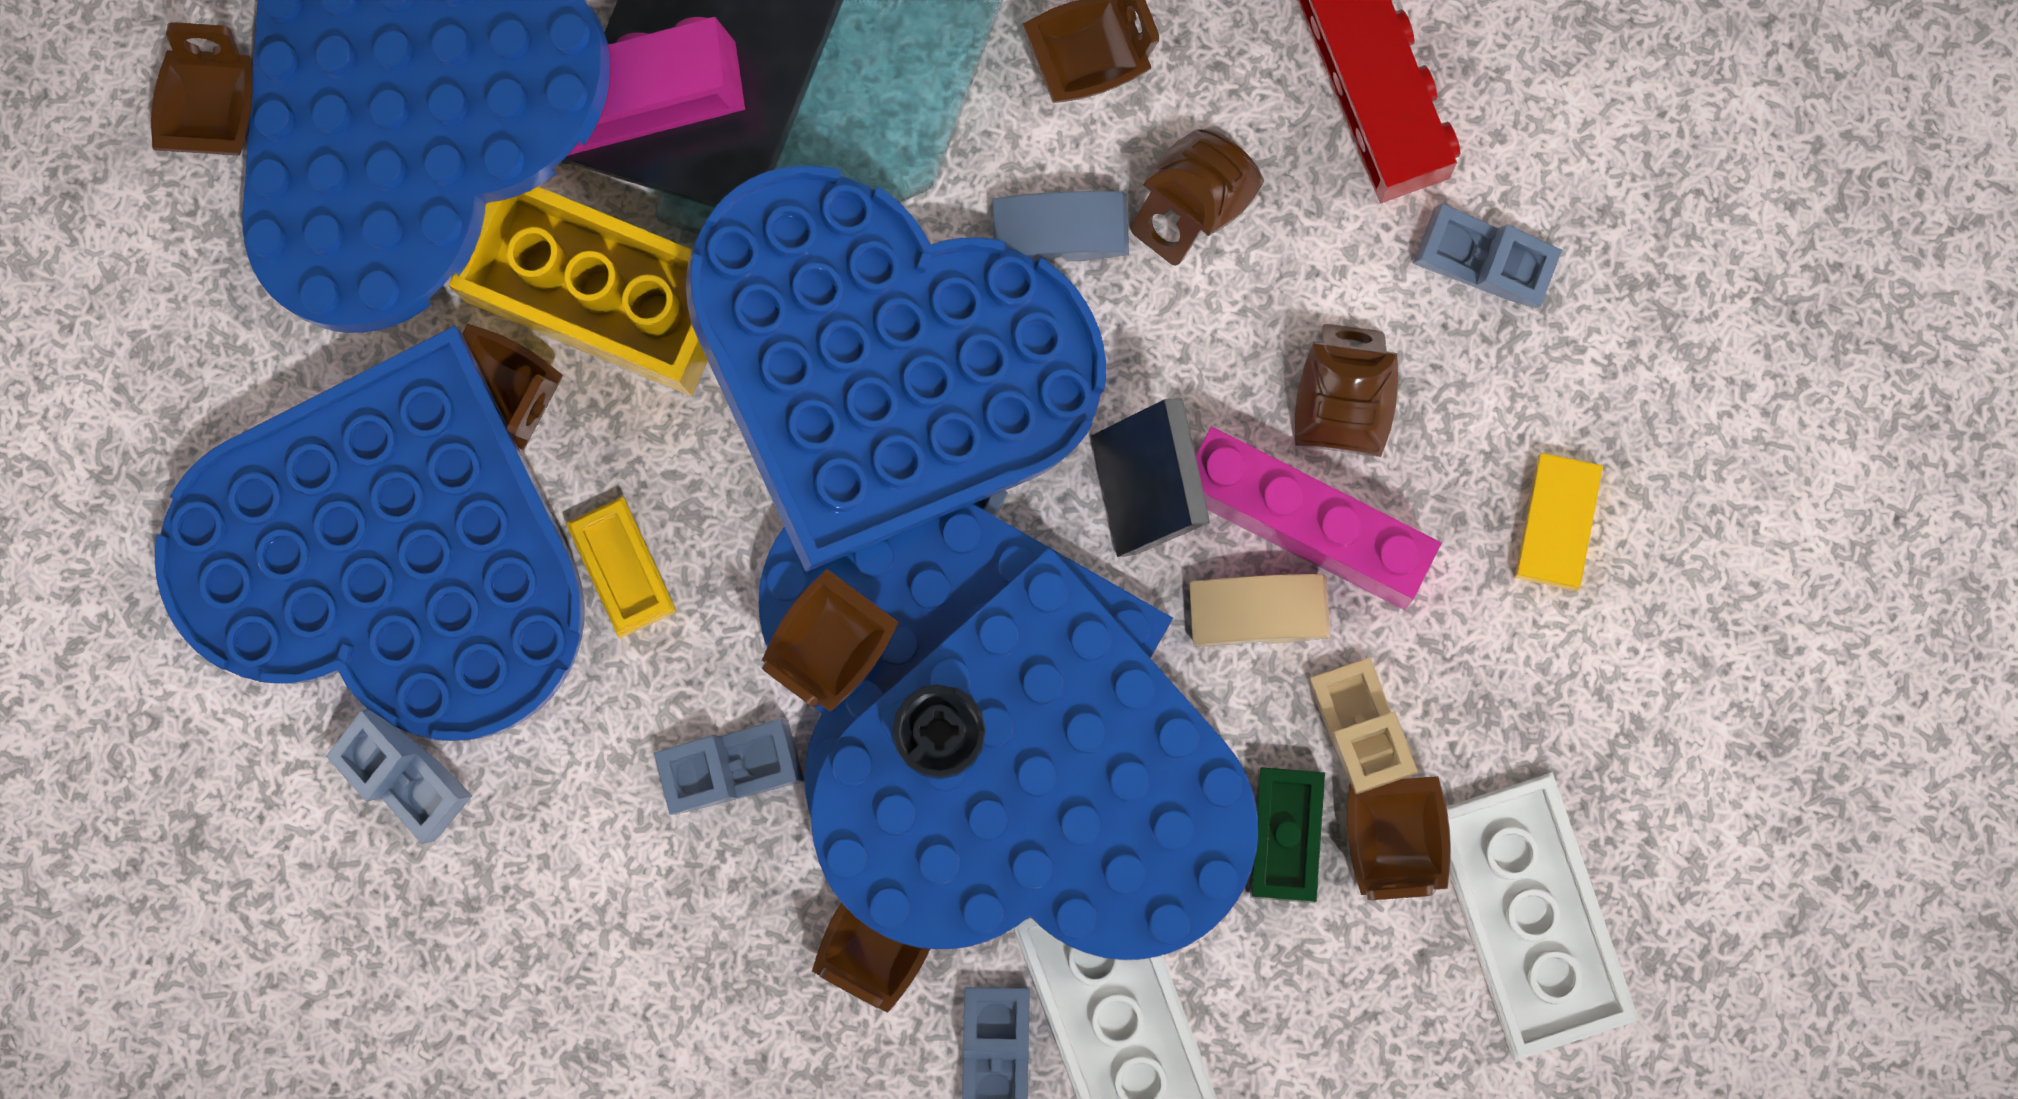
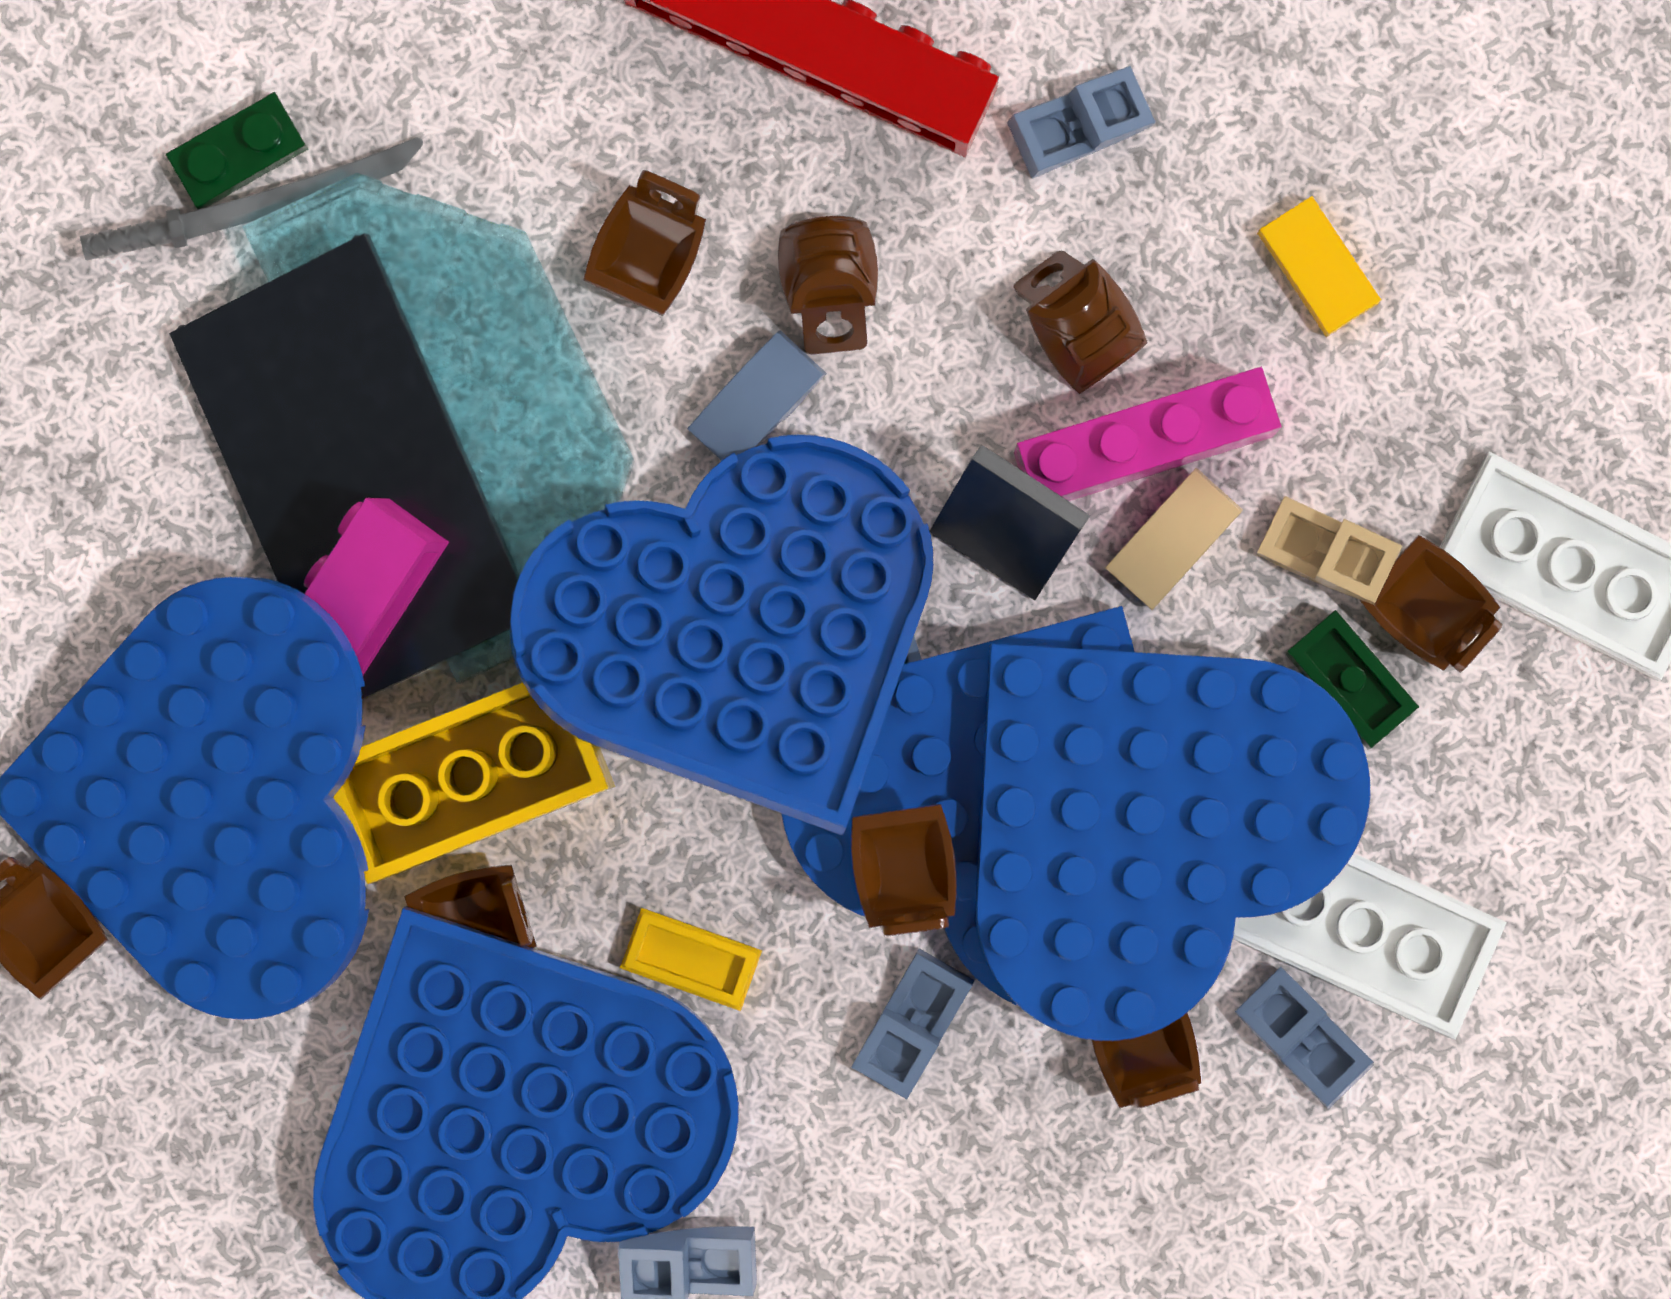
camera: 45 degrees left, 5 degrees up
black wheel [892,684,986,780] -> none

